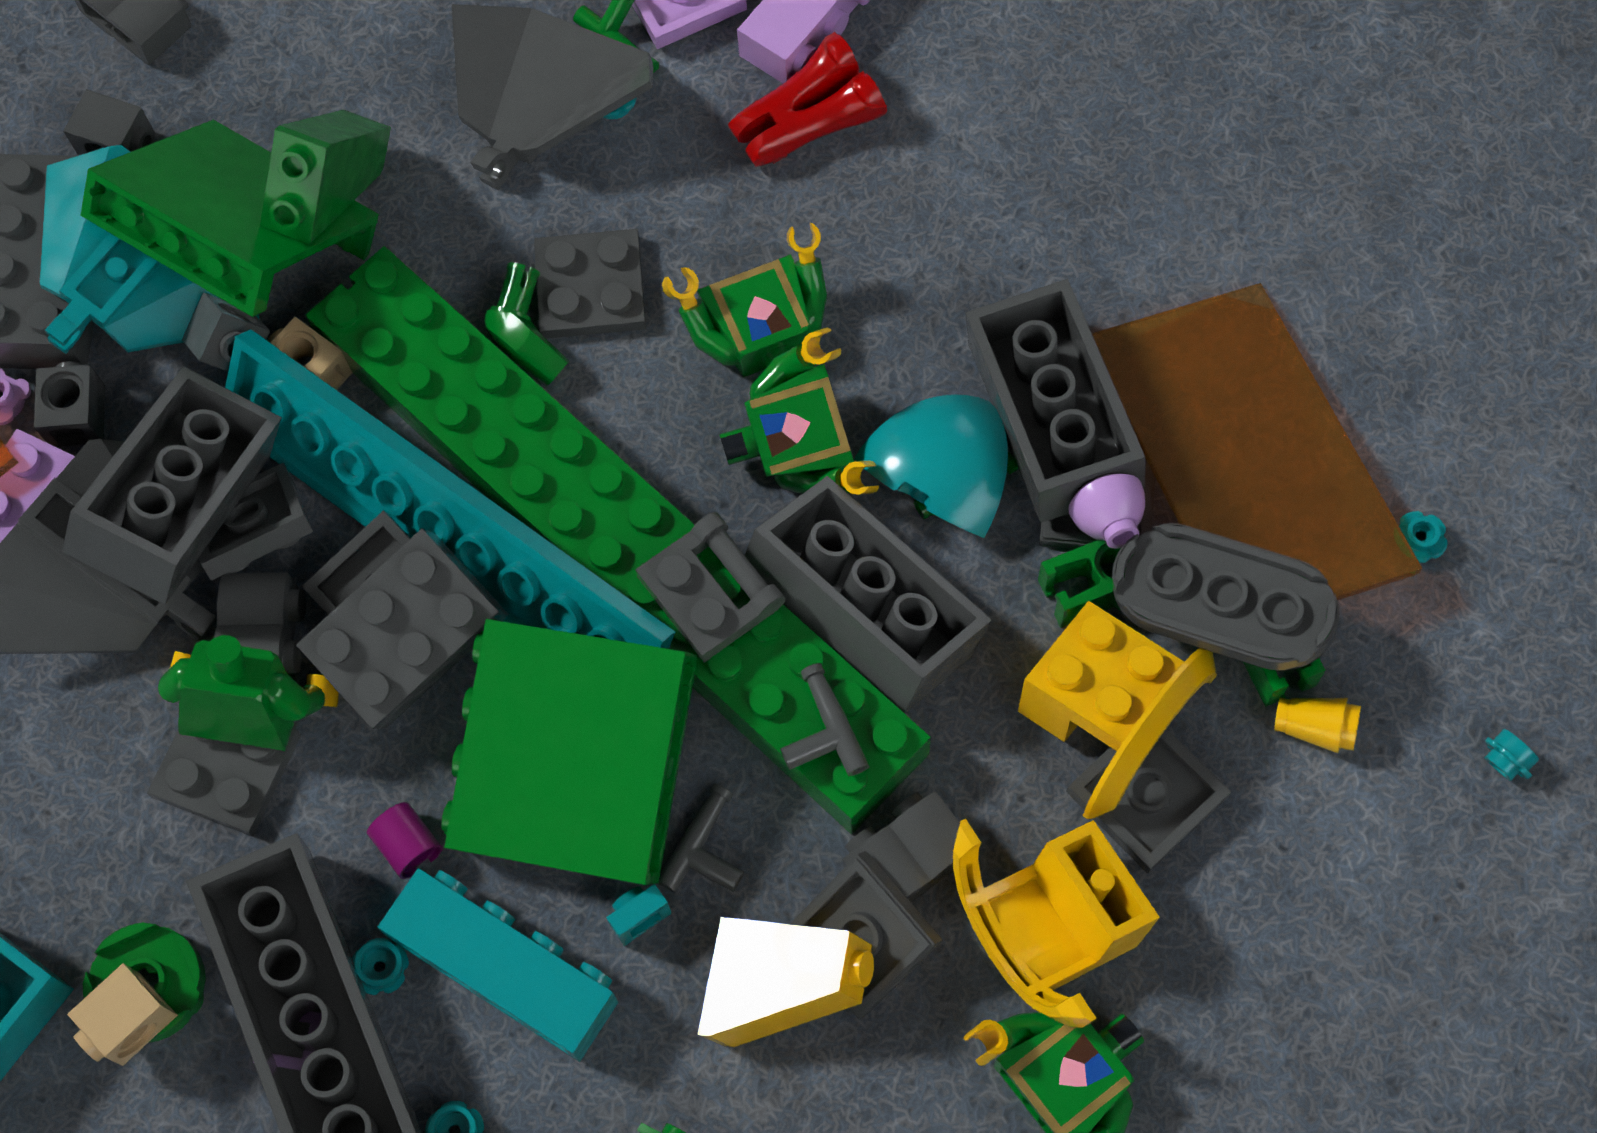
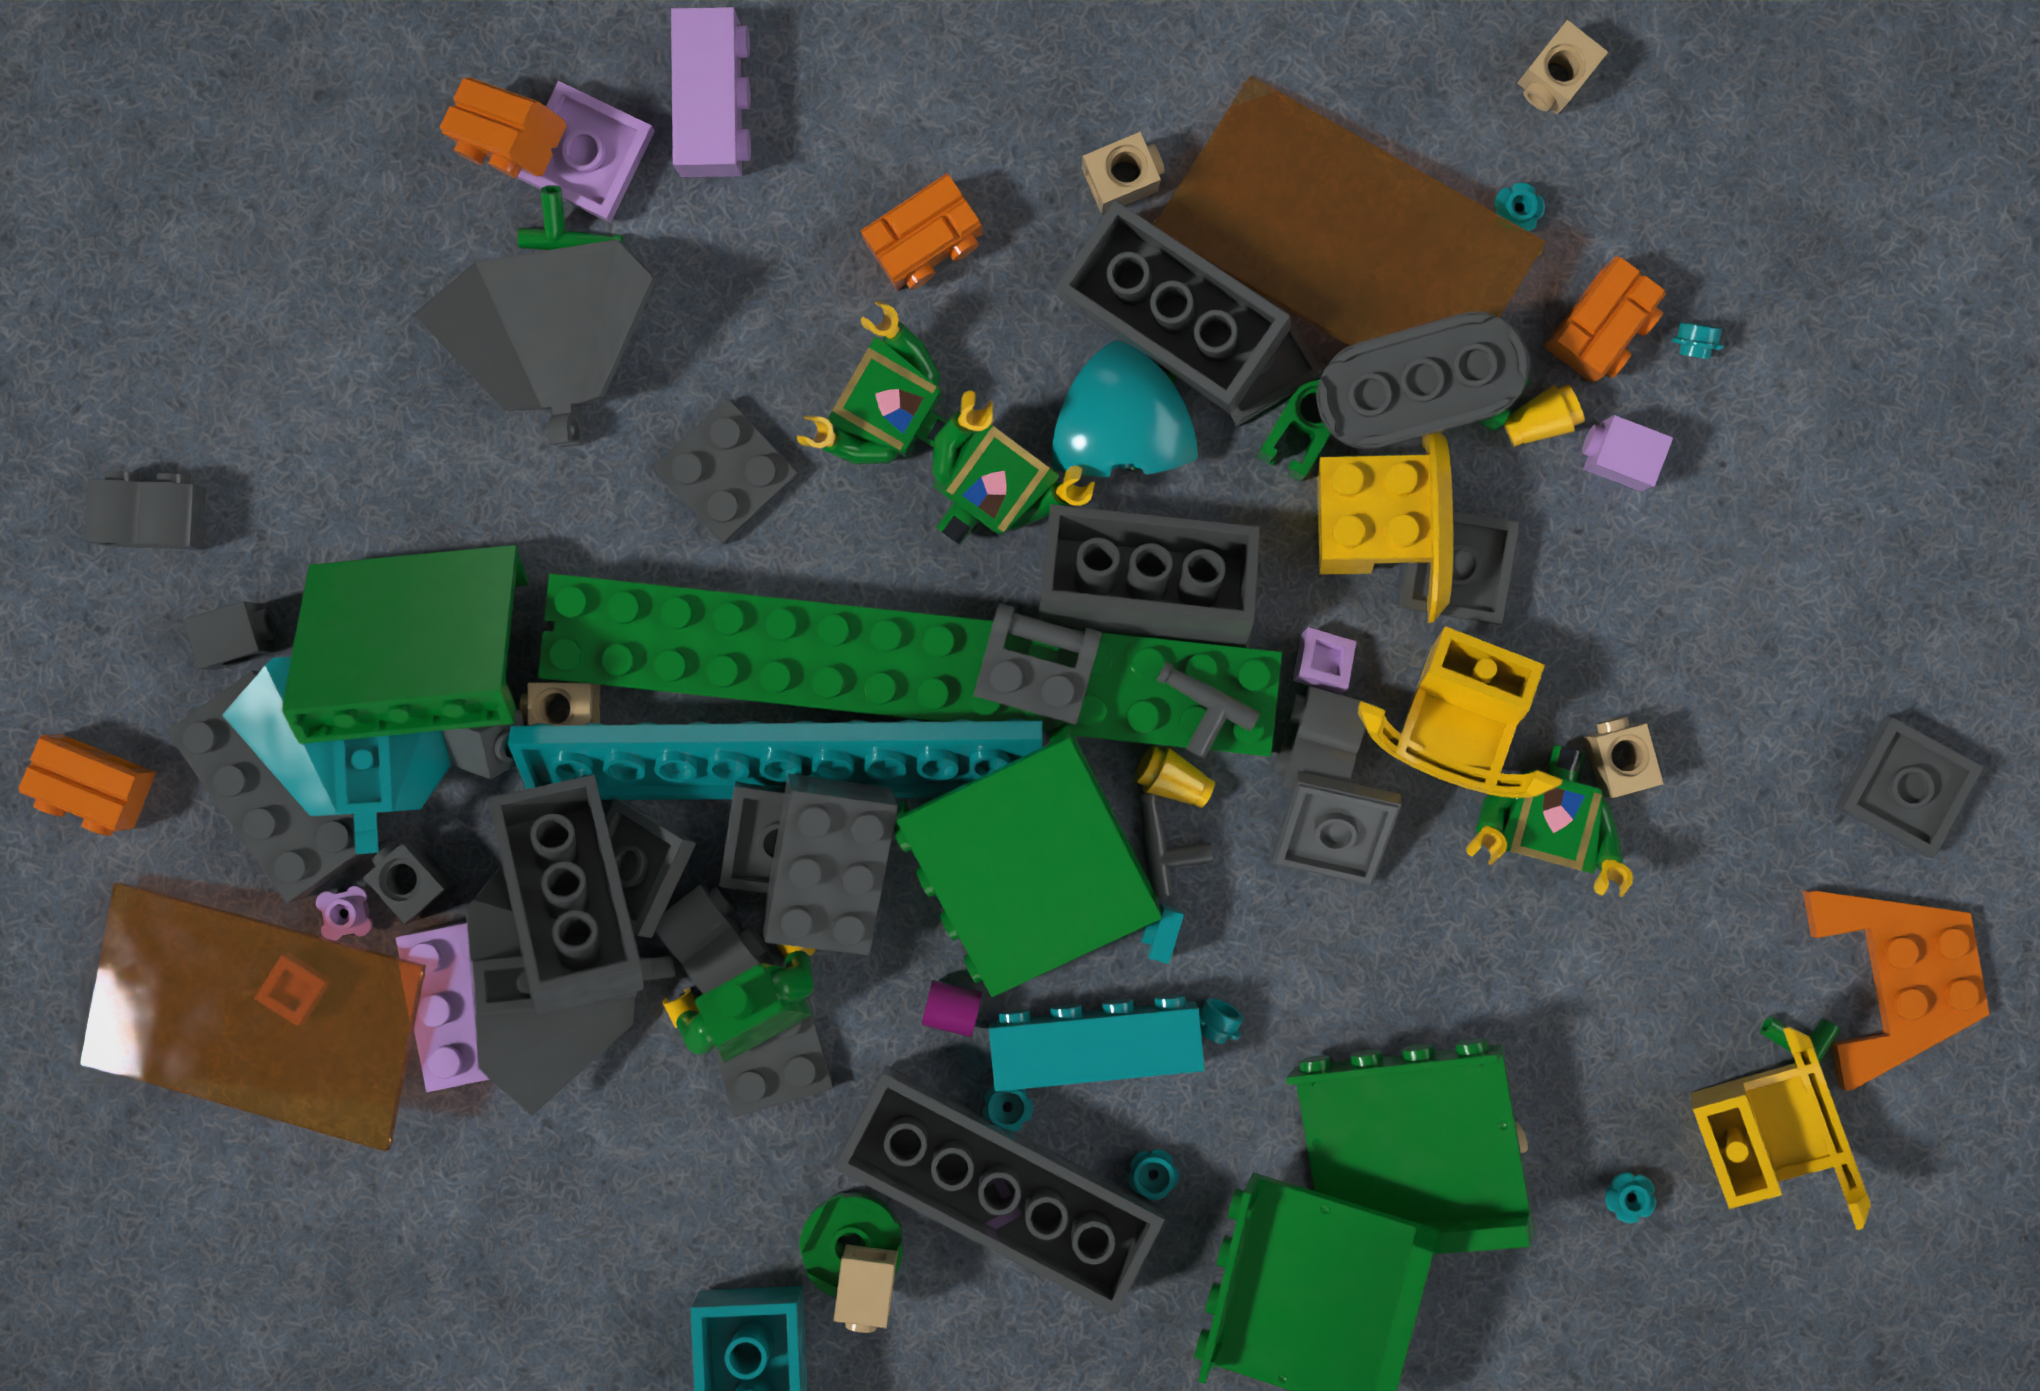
camera: 45 degrees left, 20 degrees up
green slope [260,110,391,244] -> none
green arm [484,262,569,386] -> none
slope [698,917,874,1047] -> none
red piece [728,32,887,167] -> none
lavender brick [1068,473,1145,549] -> none
none -> orange brick [860,173,983,291]
none -> tan brick [1082,131,1165,215]
none -> yellow cone [1134,744,1215,808]
none -> teal plate [1199,998,1244,1044]
none -> lavender plate [1293,627,1357,695]
none -> tan brick [1518,20,1608,115]
none -> orange brick [1543,256,1666,383]
none -> lavender brick [1582,415,1673,491]
none -> tan brick [1584,716,1664,798]

